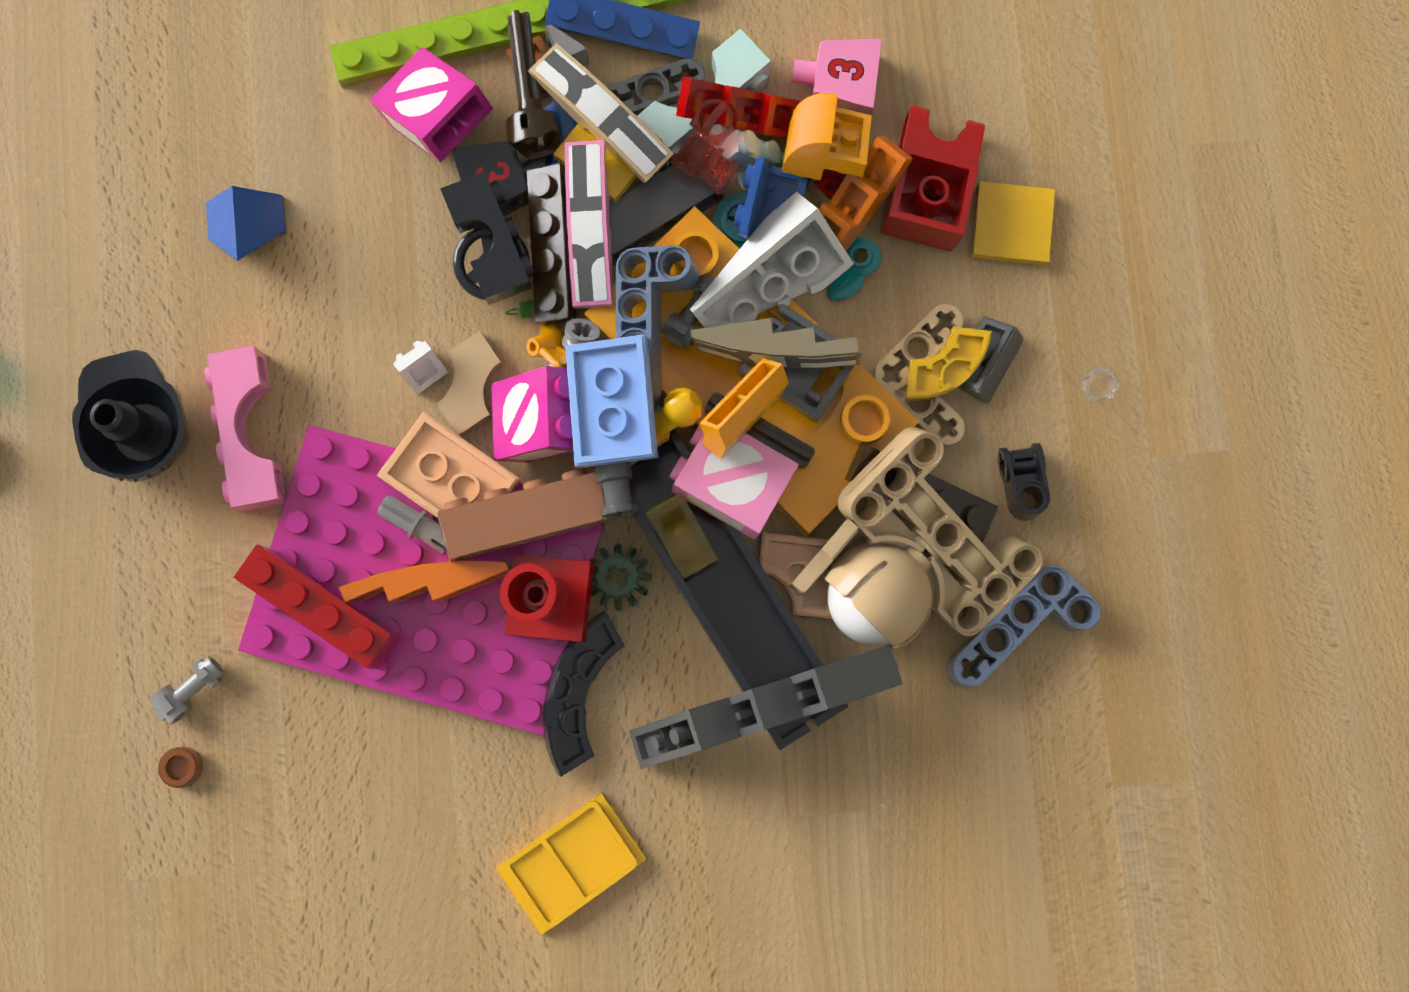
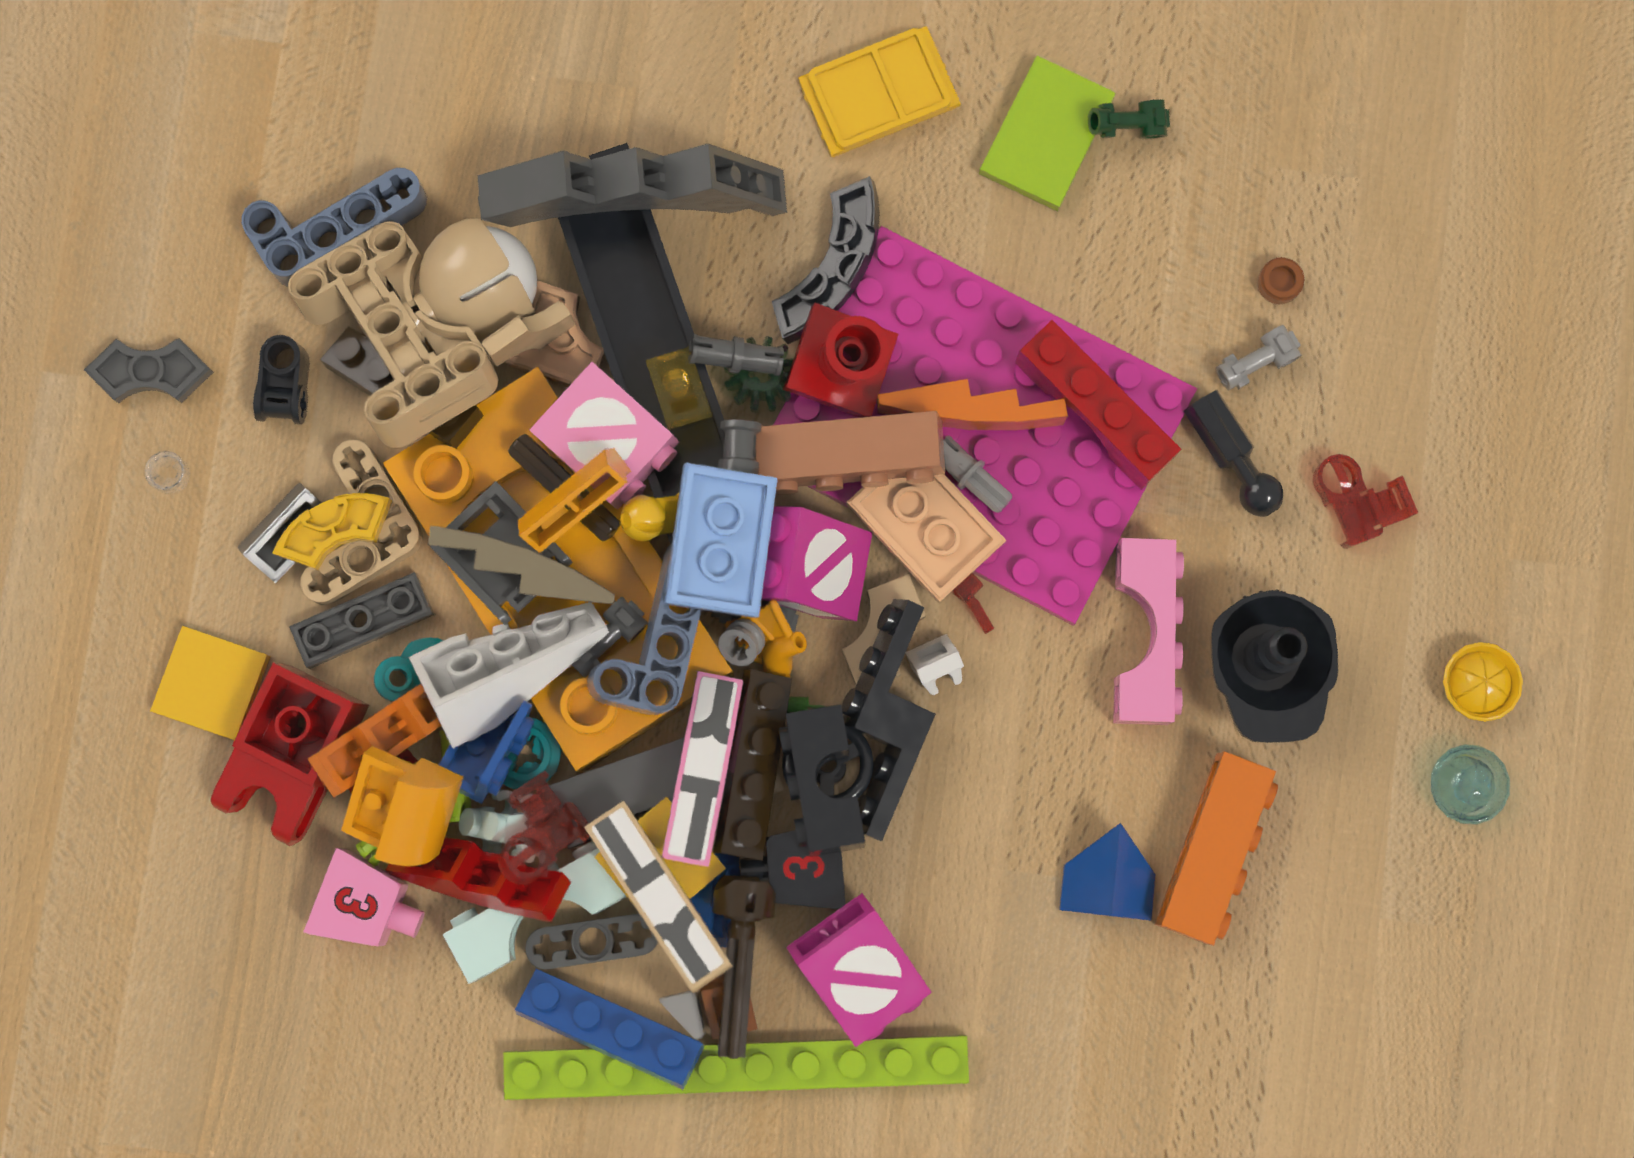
camera: 165 degrees left, 0 degrees up
none -> dark grey tile [84,339,214,404]
none -> dark grey tile [289,572,434,669]
none -> dark grey pin [688,334,784,376]
none -> black bracket [842,599,936,841]
none -> clear red hand [952,573,994,634]
none -> lime tile [979,55,1116,212]
none -> dark green bar [1088,99,1170,139]
none -> orange brick [1154,751,1278,946]
none -> black piece [1184,390,1283,517]
none -> clear red piece [1313,454,1418,549]

